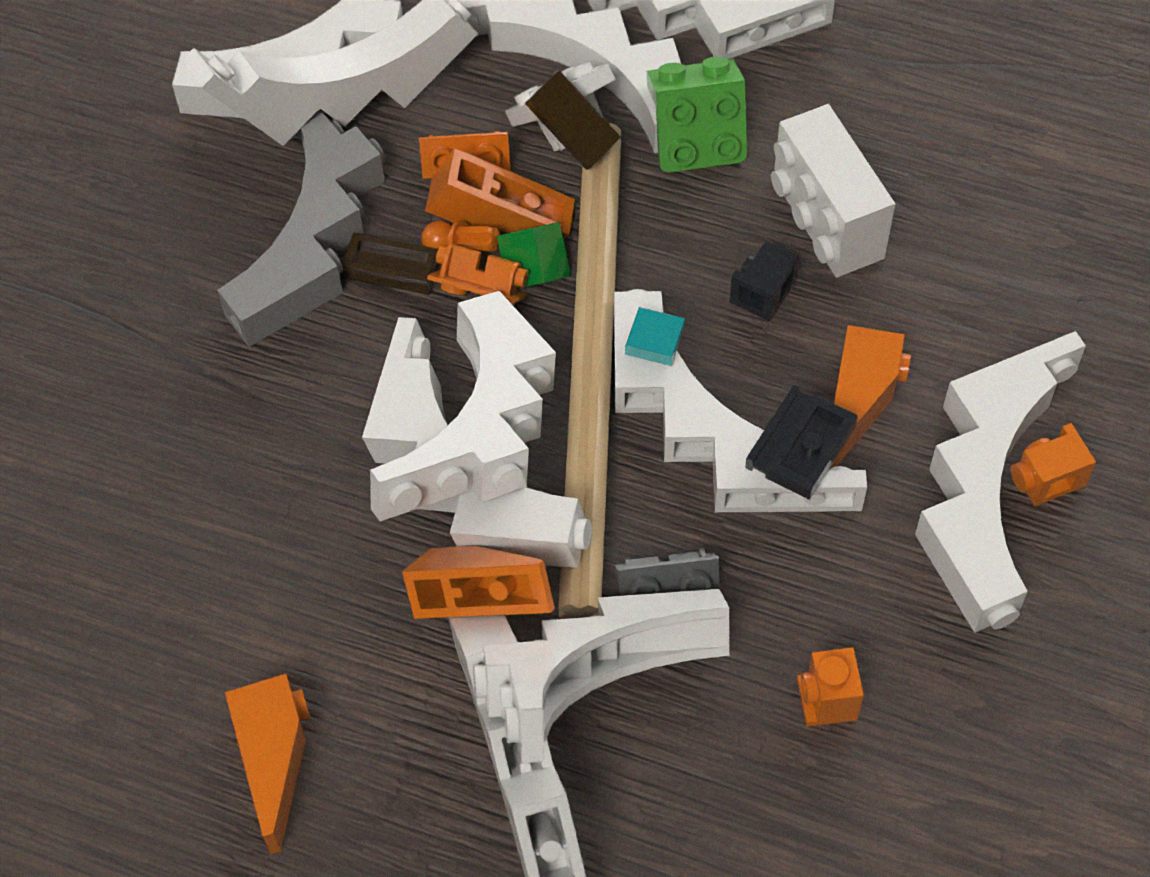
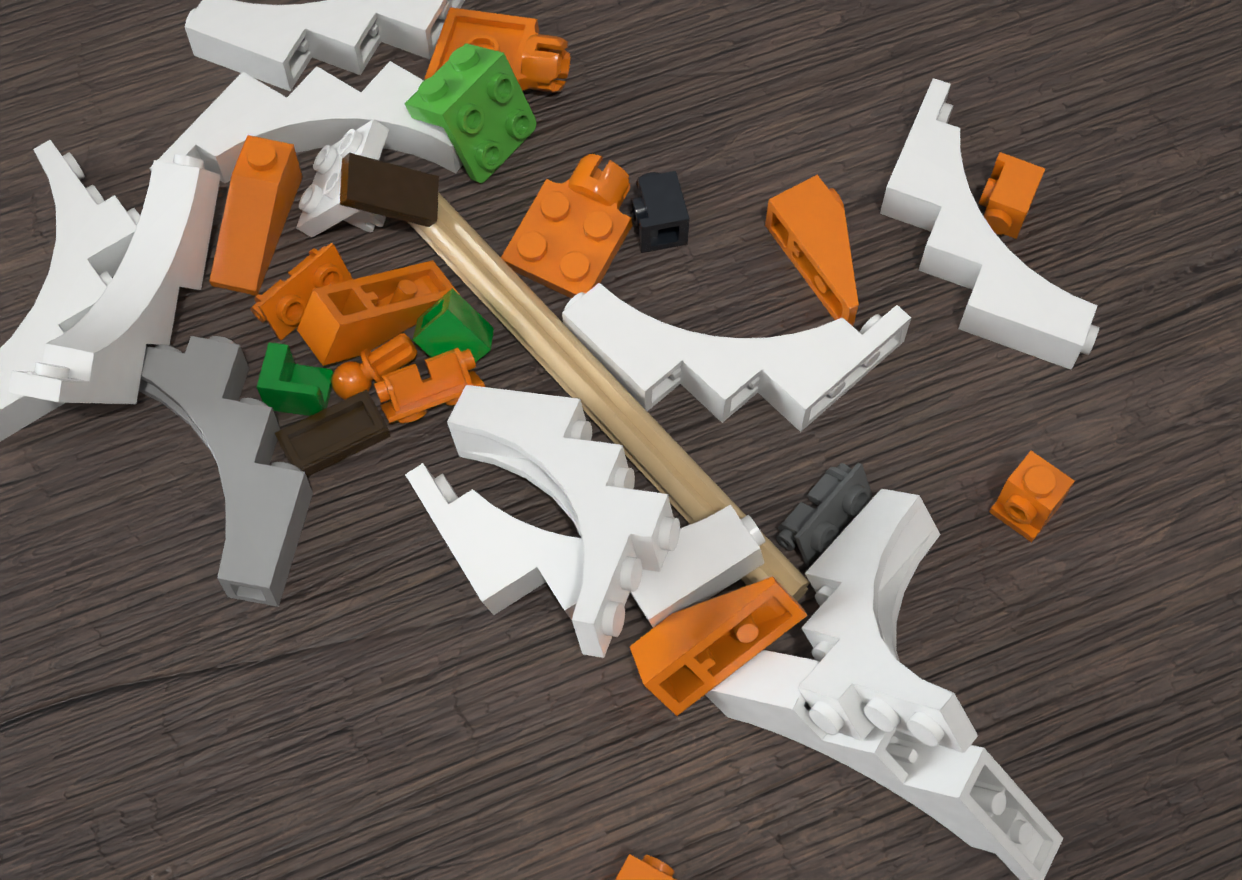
camera: 45 degrees left, 5 degrees up
teal tile [625,307,685,366] -> none
black plate [745,385,858,500] -> none
white brick [771,104,895,278] -> none
none -> orange slope [210,135,303,296]
none -> green panel [257,342,333,416]
none -> orange plate [424,7,570,93]
none -> orange plate [501,154,633,299]

